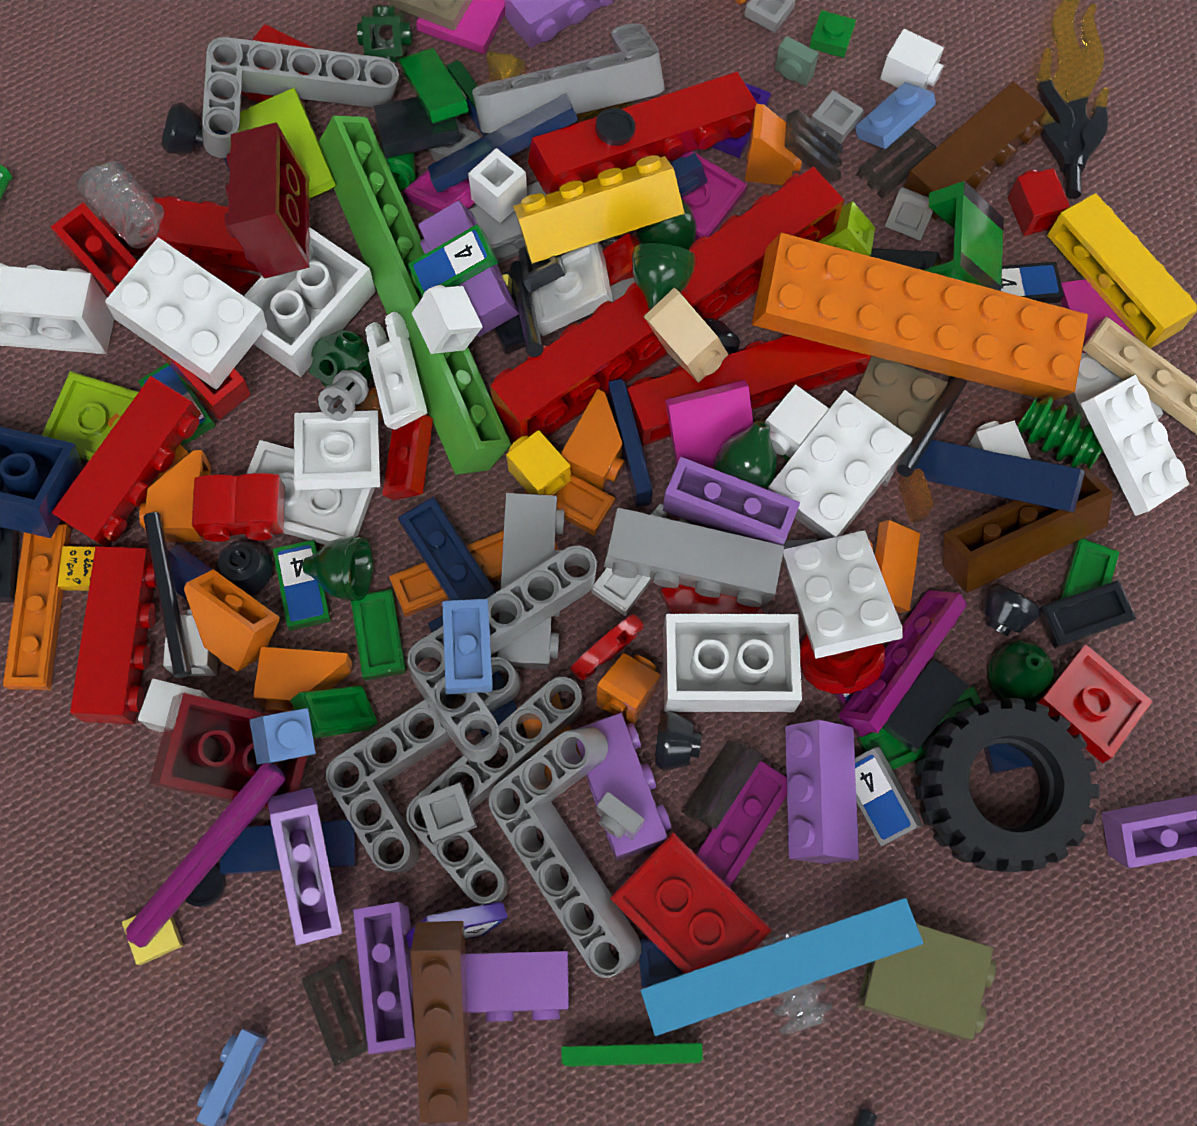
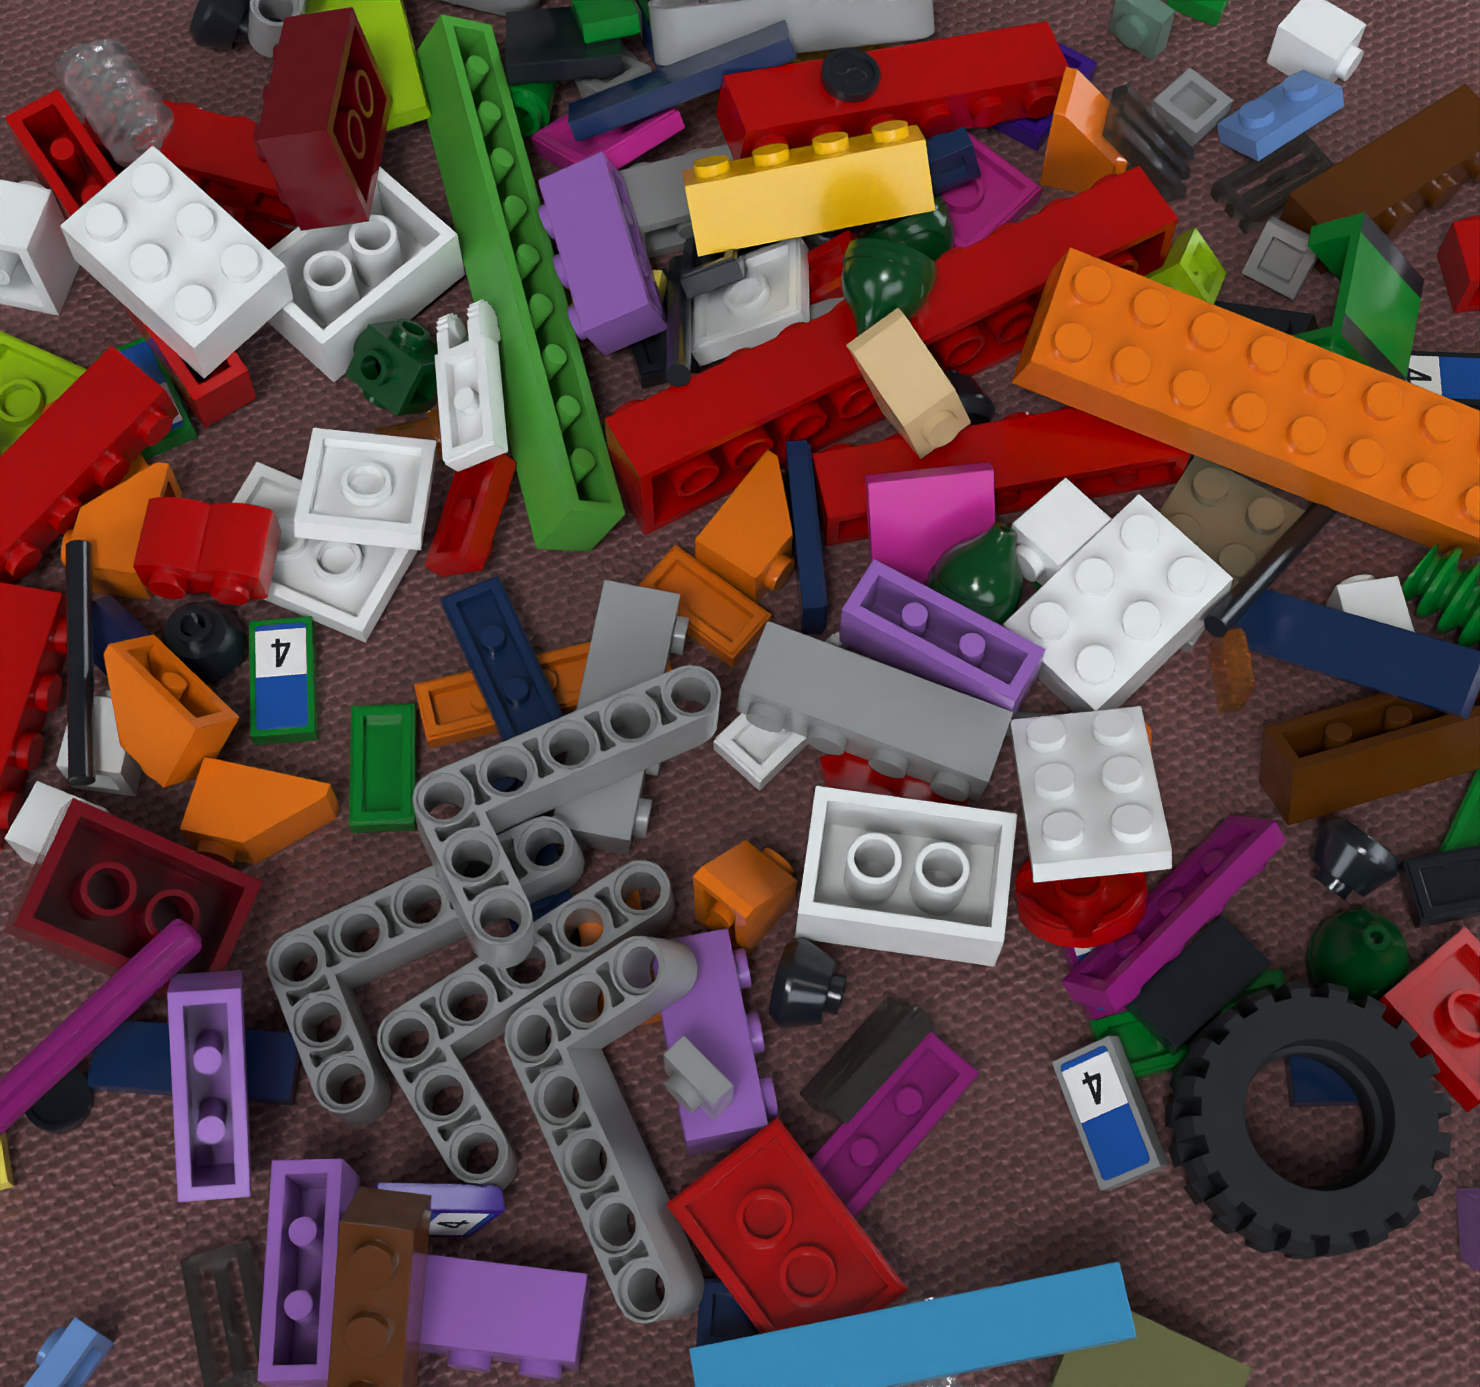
camera: 10 degrees right, 5 degrees down
medium blue brick [250,708,316,764] -> none
green tile [291,686,378,739] -> none
dark green helmet [302,536,373,601] -> none
light grey bush [318,370,369,421] -> none
tile [408,224,498,297] -> none
white brick [412,285,483,354] -> none
light grey plate [417,783,477,844] -> none
medium blue plate [442,599,492,694] -> none
white brick [468,148,527,223] -> none
yellow brick [506,430,571,495] -> none
red tile [569,614,645,681] -> none
medium lavender brick [785,720,859,864] -> none
orange tile [875,520,921,613] -> none

